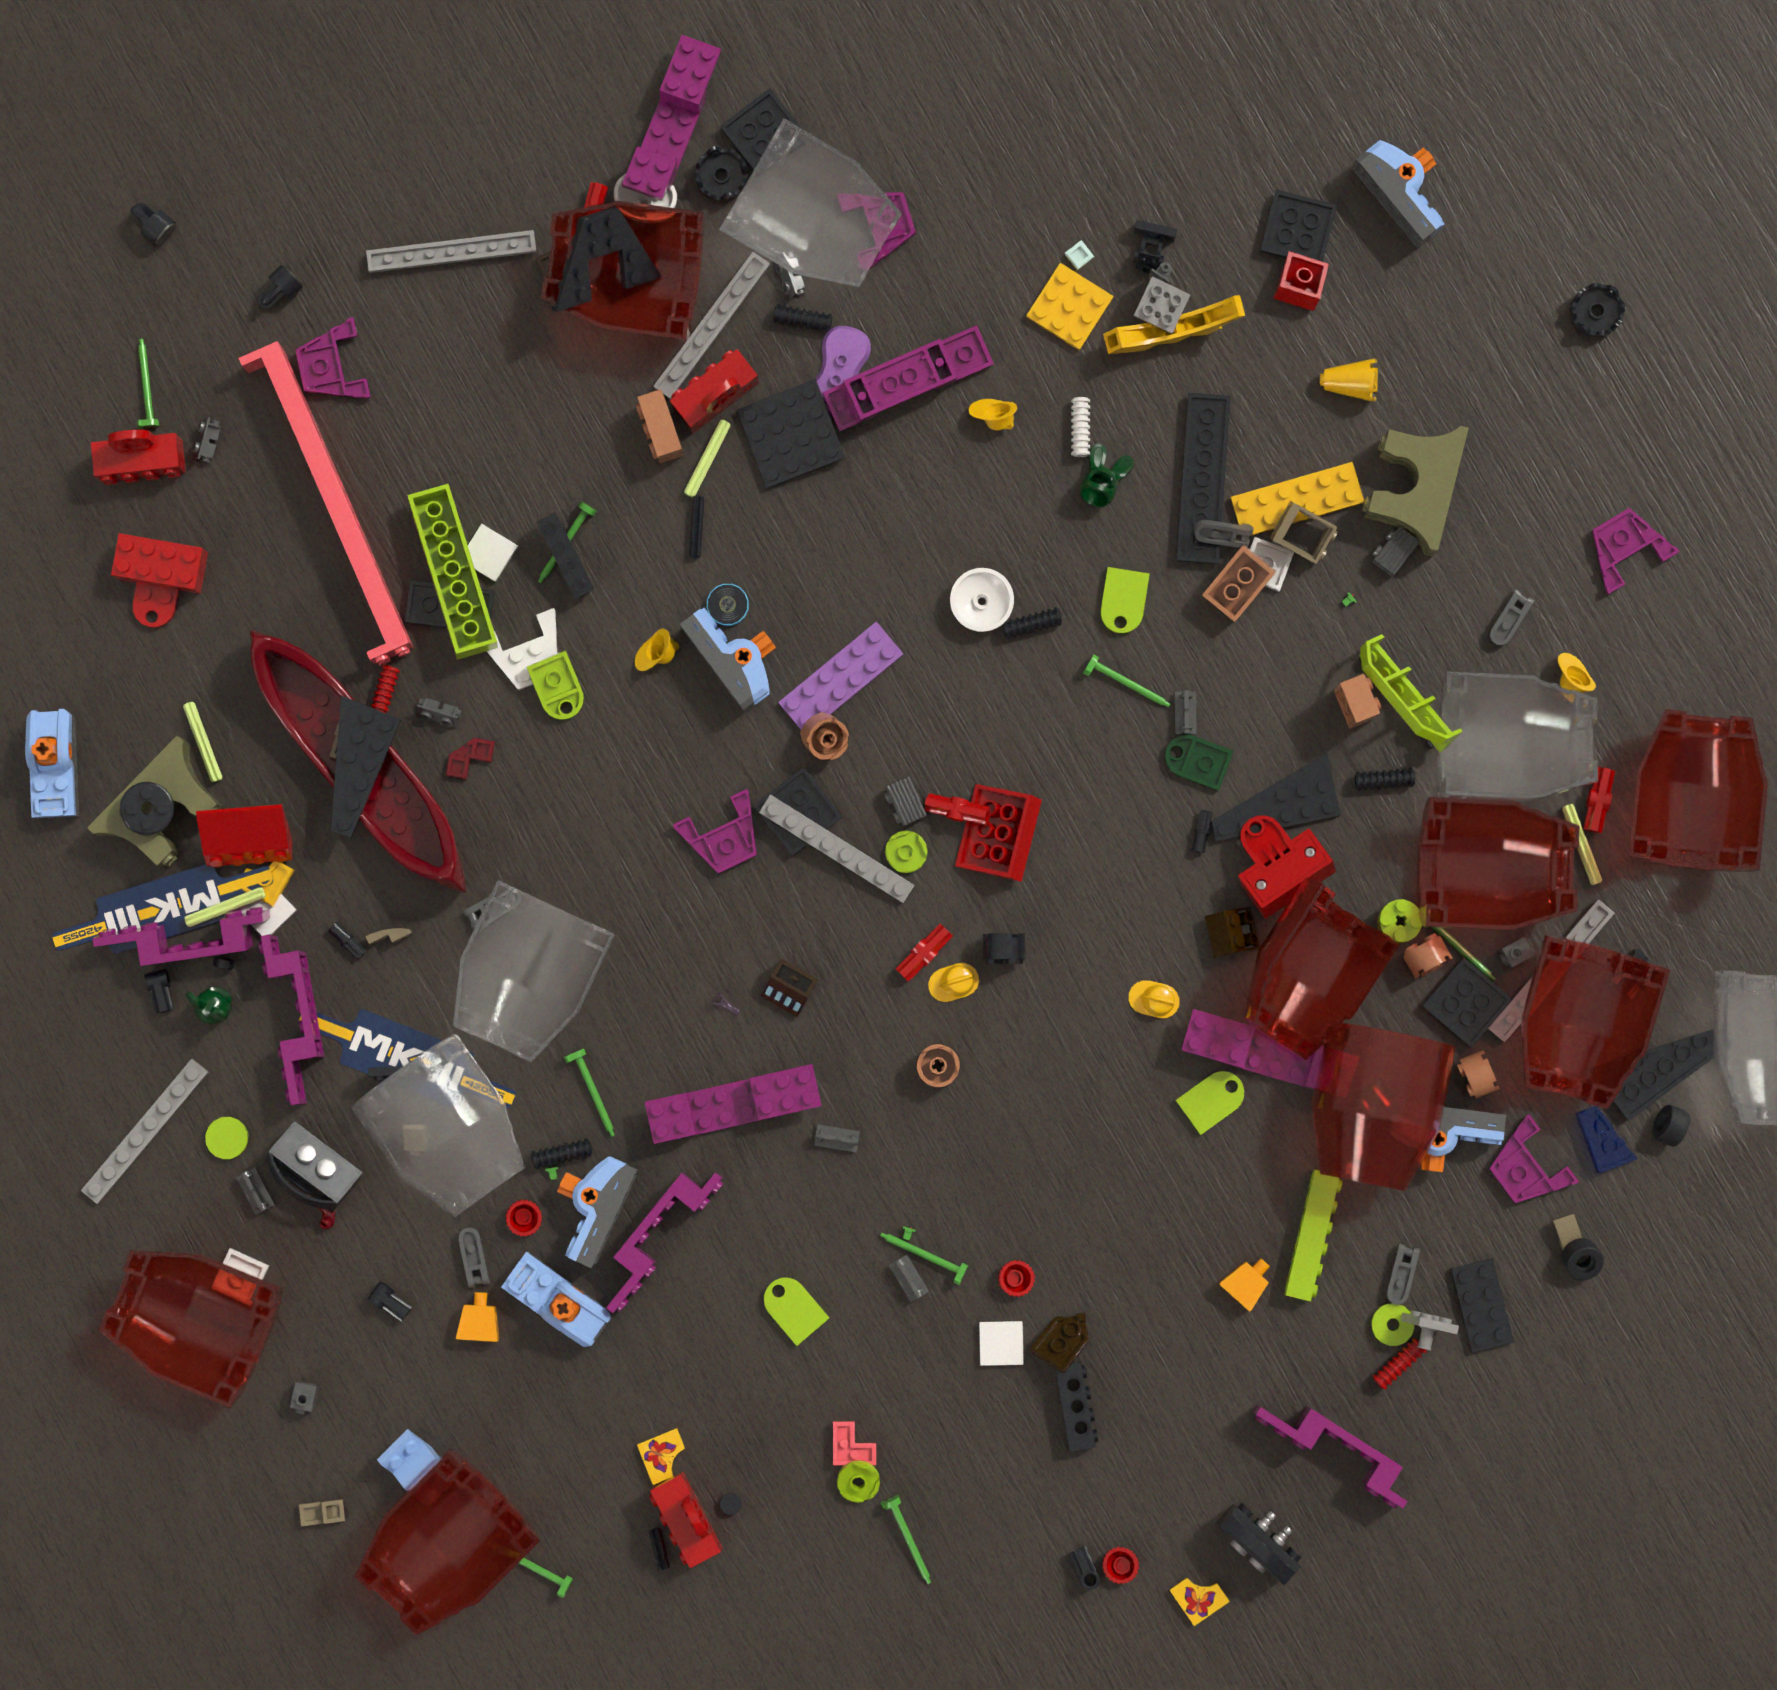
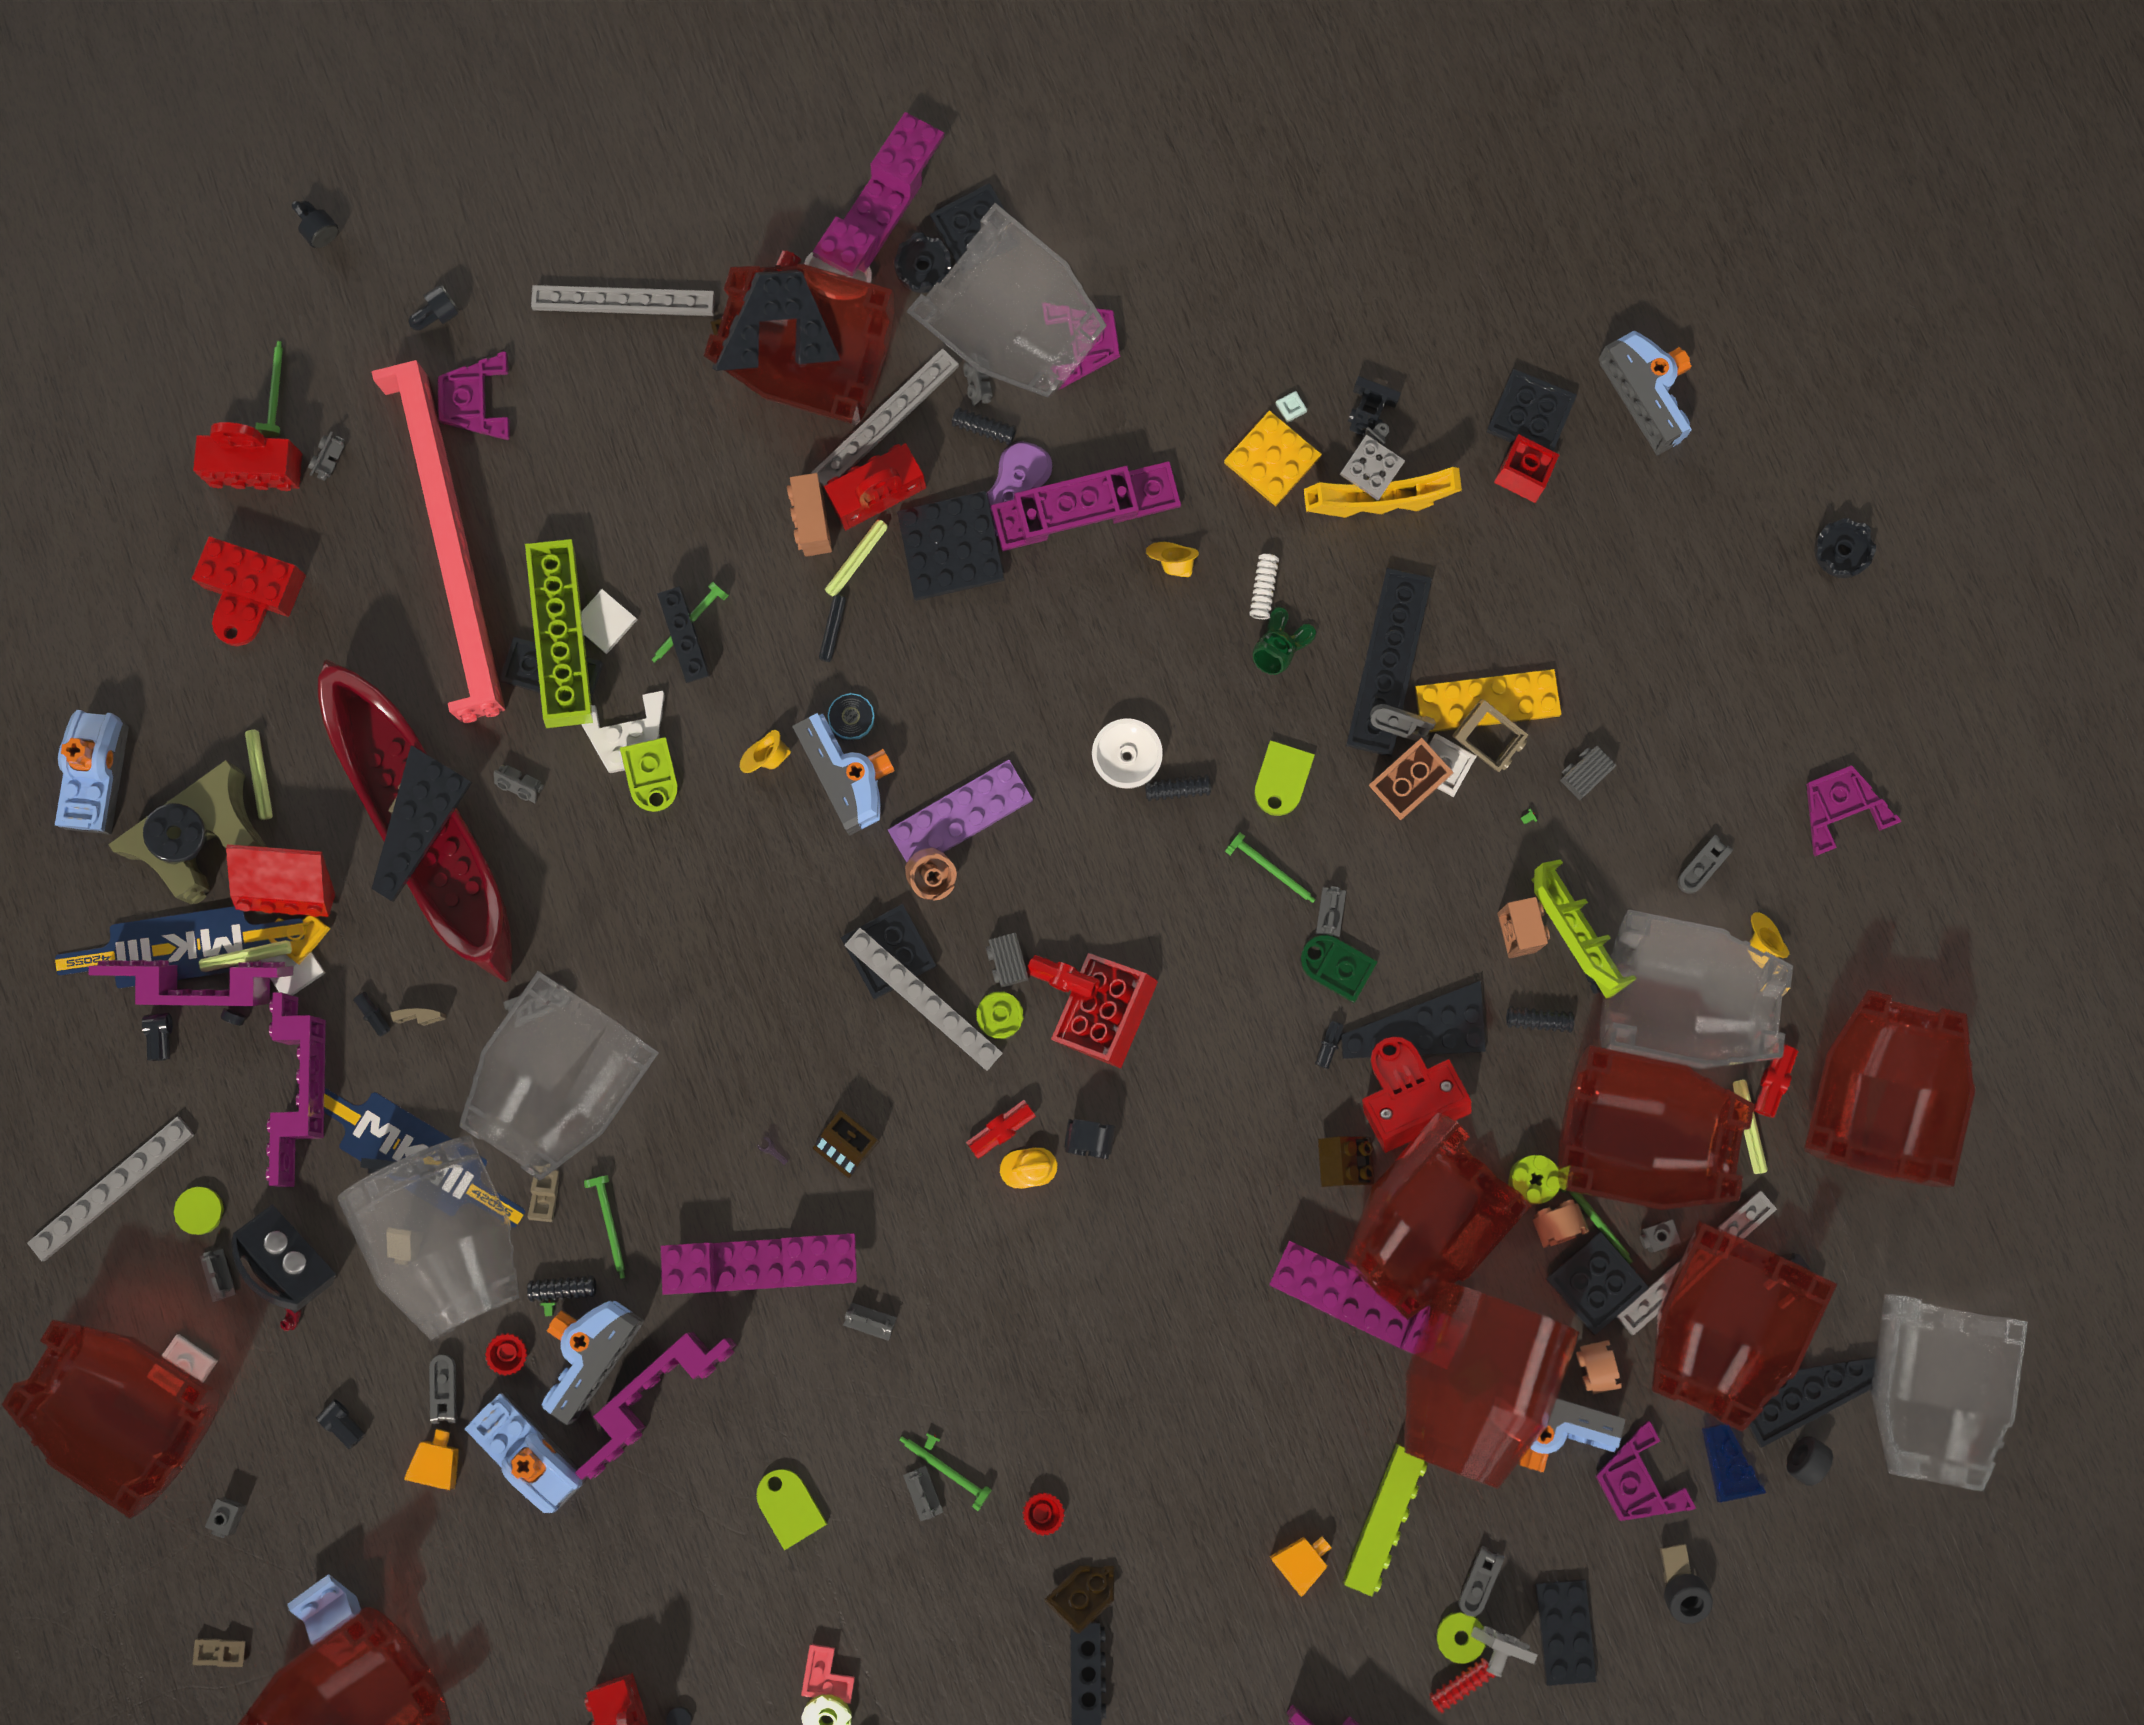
camera: 10 degrees right, 5 degrees down
dark green piece [186,987,232,1025] -> none
red piece [370,665,400,713] -> none
dark red tile [445,738,495,780] -> none
yellow tile [637,1428,685,1485] -> none
magenta wing [673,789,757,874] -> none
nougat brick [917,1044,960,1087] -> none
white tile [979,1321,1023,1365] -> none
yellow piece [1129,981,1179,1018] -> none
lime tile [1175,1071,1244,1135] -> none
yellow cone [1320,359,1378,401] -> none
olive piece [1362,426,1469,557] -> none
none -> dark tan slope [528,1168,559,1222]

